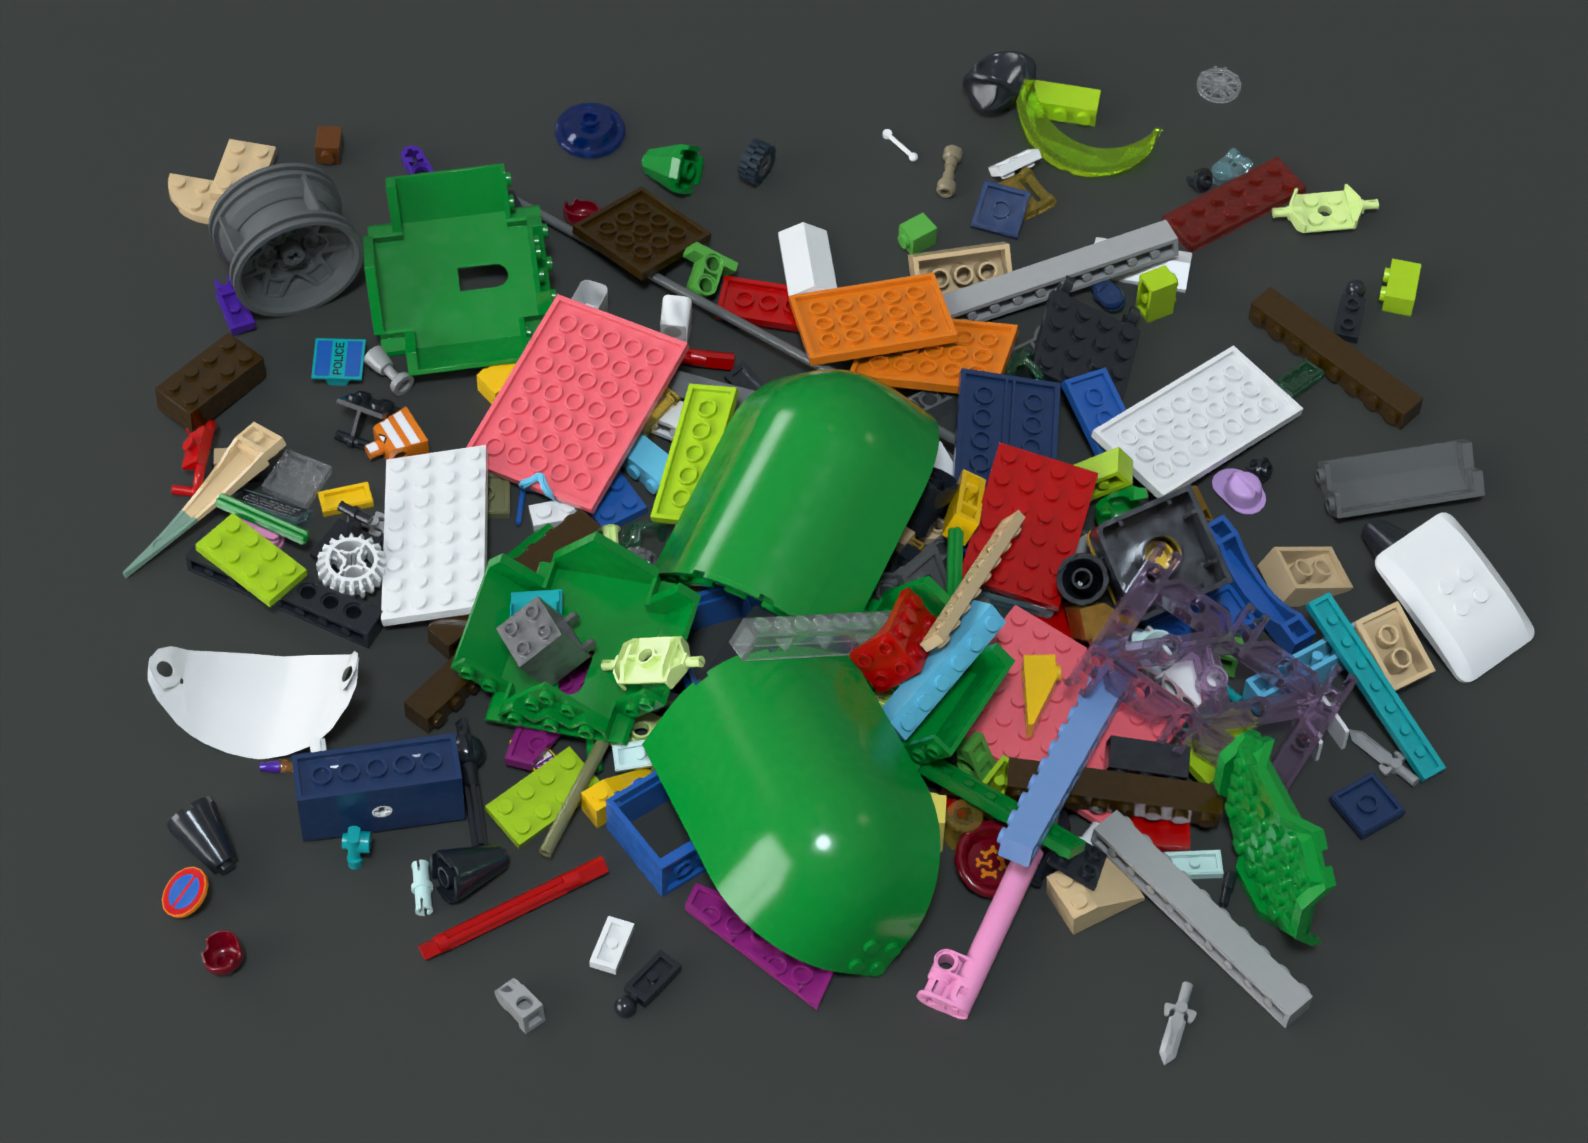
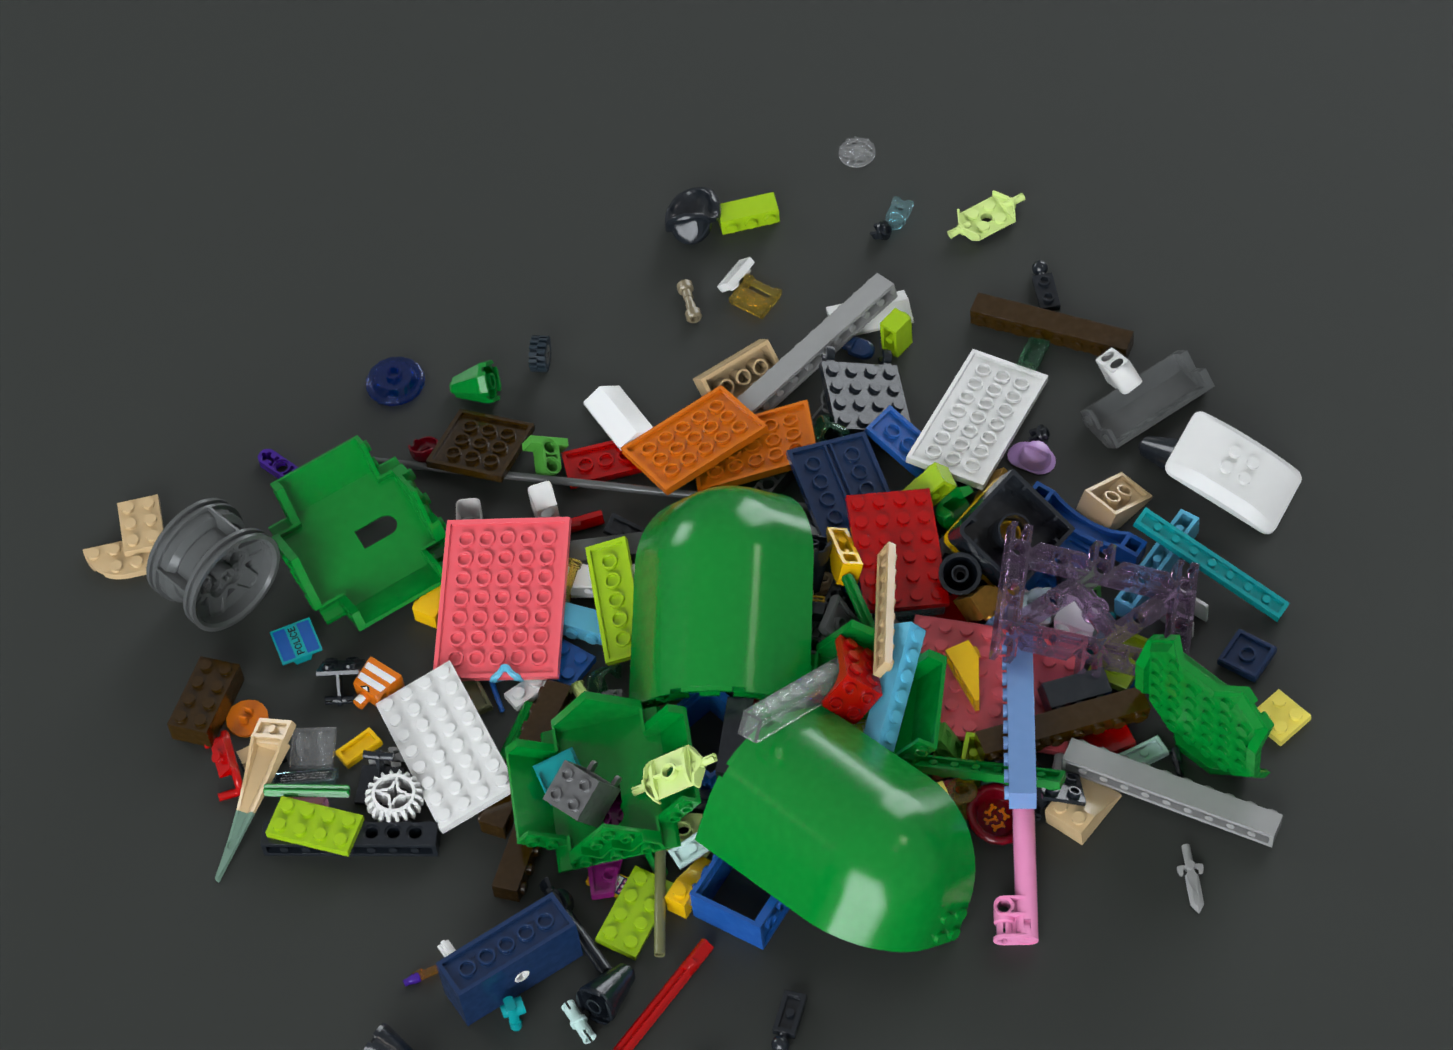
camera: 15 degrees left, 0 degrees up
white piece [148,646,359,759] -> none
dark purple plate [214,275,256,335] -> none
reddish brown brick [315,126,344,165] -> none
light grey piece [364,345,414,396] -> none
white plate [589,916,635,975] -> none
magenta wing [685,883,835,1011] -> none
white hinge [883,129,918,162] -> none
bright green brick [898,213,937,254] -> none
dark blue plate [971,180,1032,240] -> none
clear neon green windscreen [1016,78,1163,177] -> none
clear red plate [1161,157,1307,253] -> none
light grey sword [1349,729,1420,787] -> none
tan slope [1354,601,1436,692] -> none
lime brick [1379,258,1421,317] -> none
none -> orange piece [226,700,269,738]
none -> white piece [1096,348,1142,394]
none -> light yellow plate [1257,689,1311,746]

